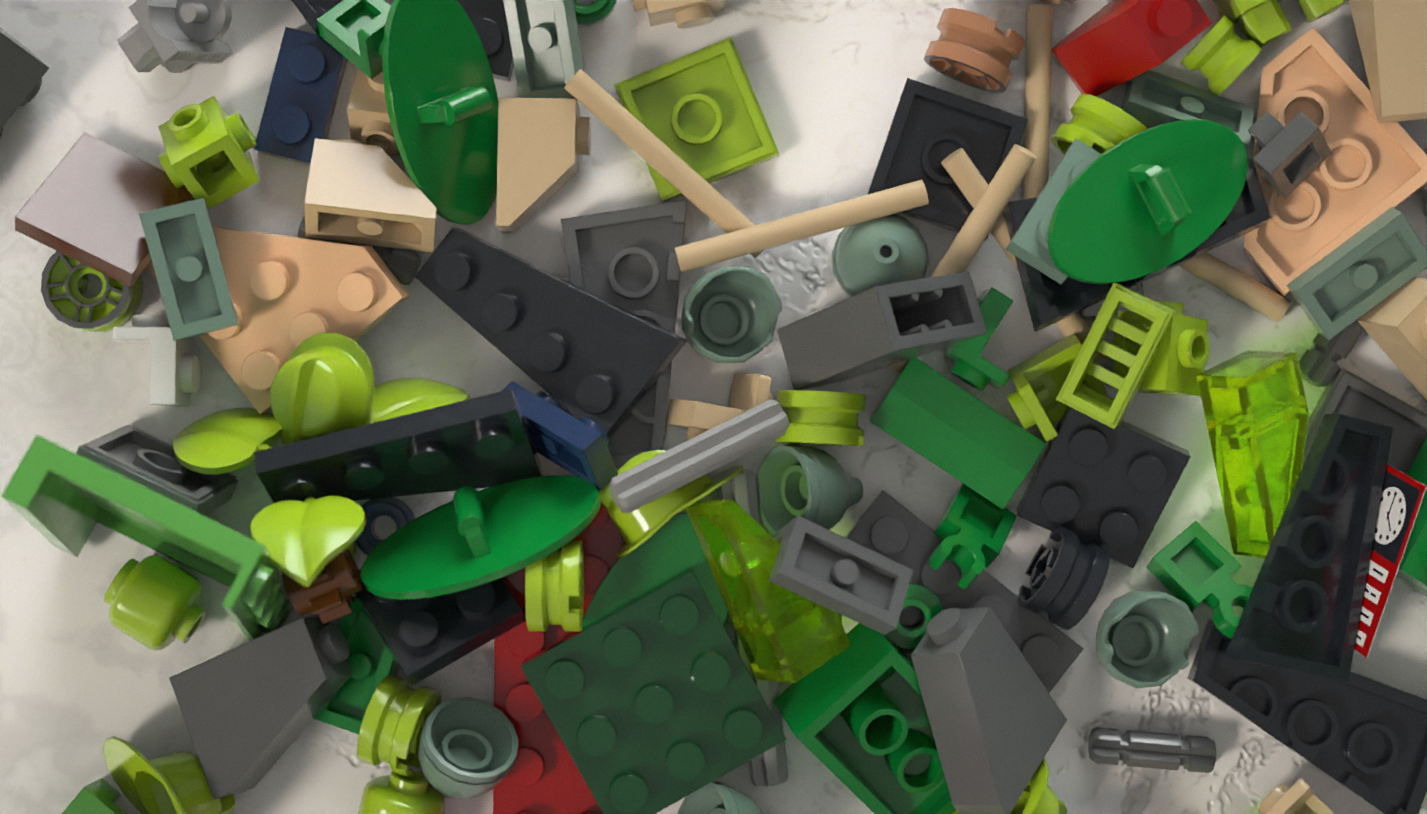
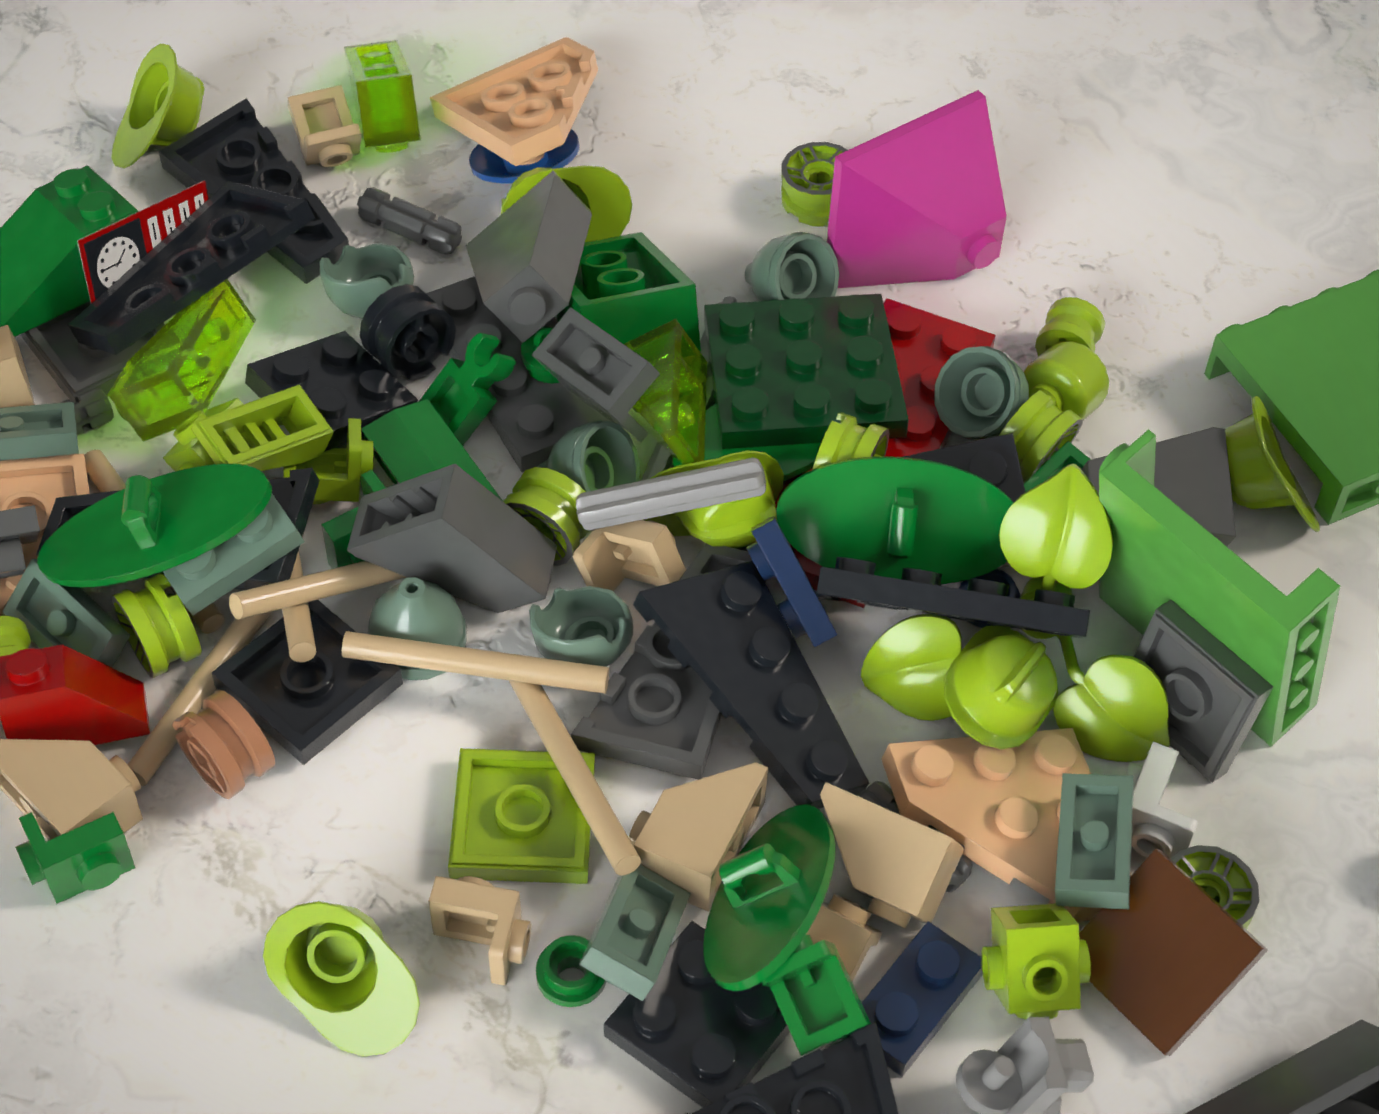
camera: 155 degrees left, 35 degrees down
green plate [1146,521,1253,639] -> none

